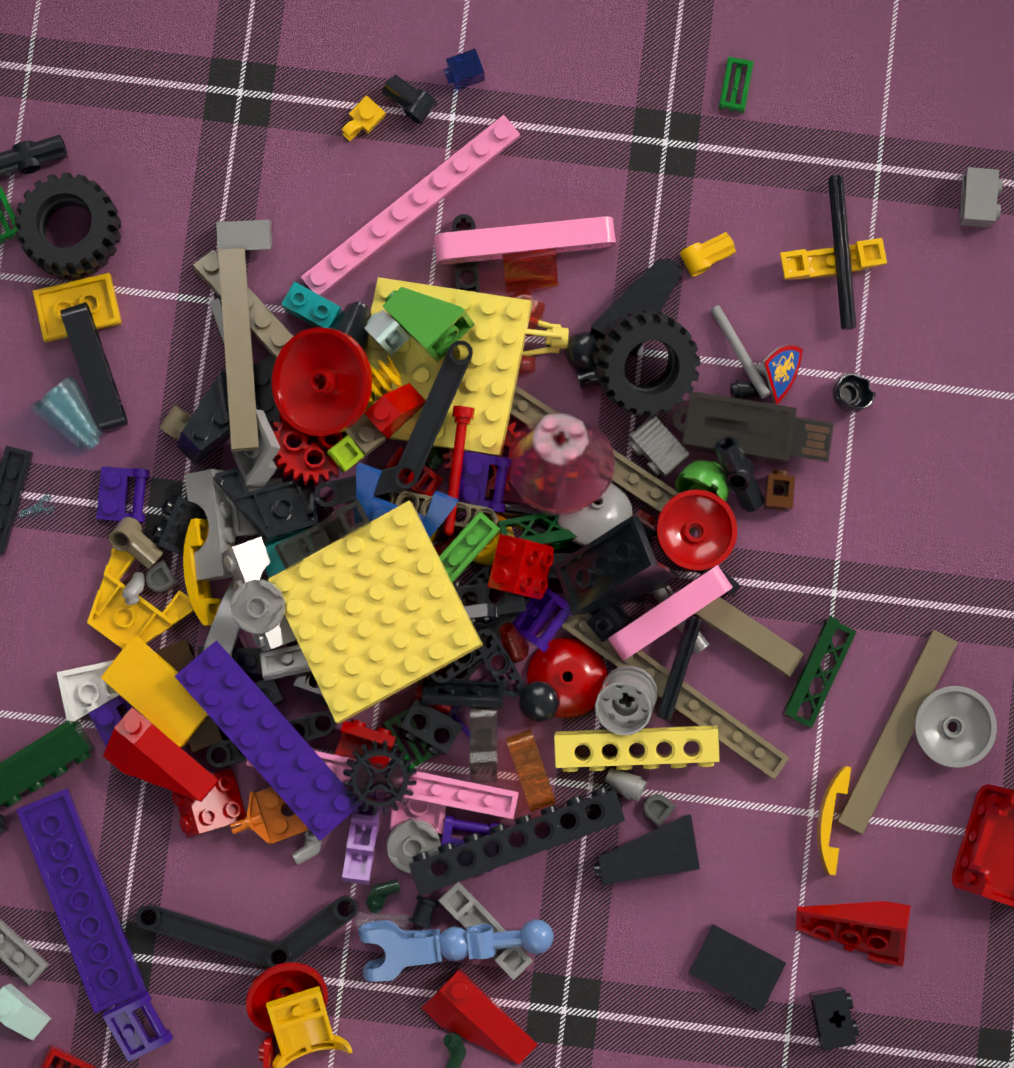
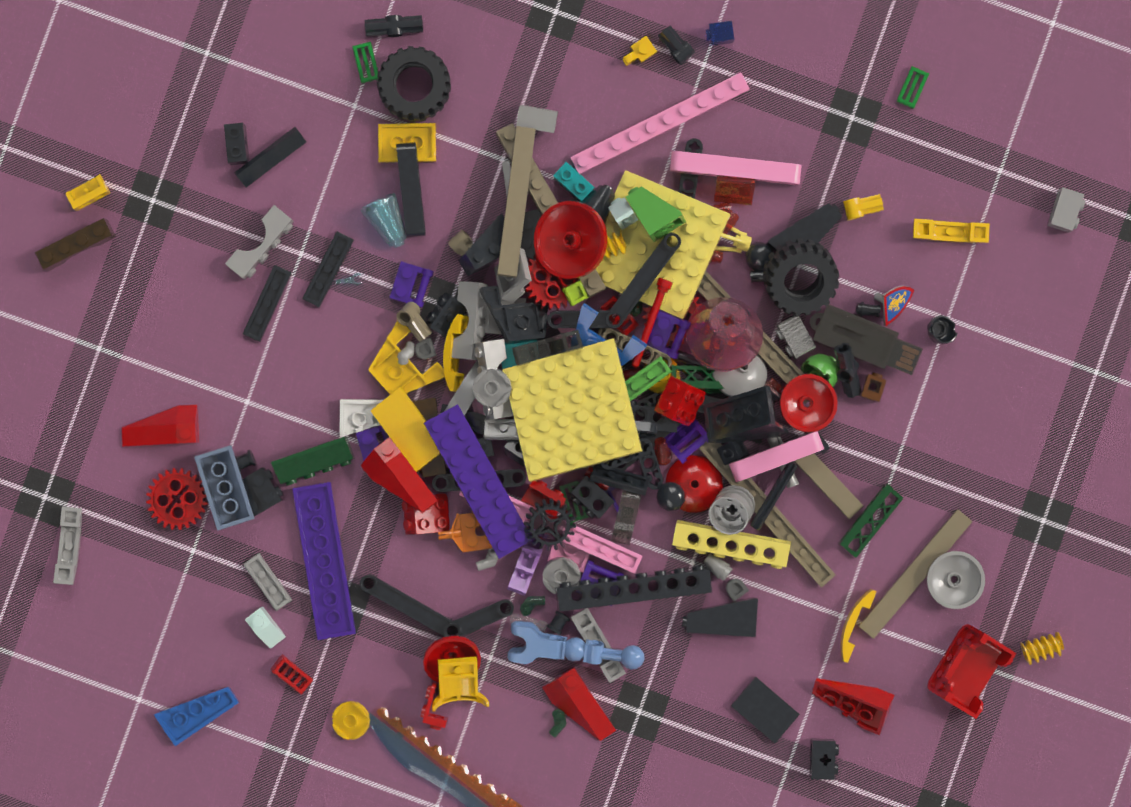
camera: 15 degrees right, 5 degrees up
dark purple plate [103,991,173,1062] -> none
red slope [364,383,426,439] -> none
clear orange beam [506,729,556,812] -> none
light grey bar [711,305,771,399] -> none
black axle [828,175,856,330] -> none

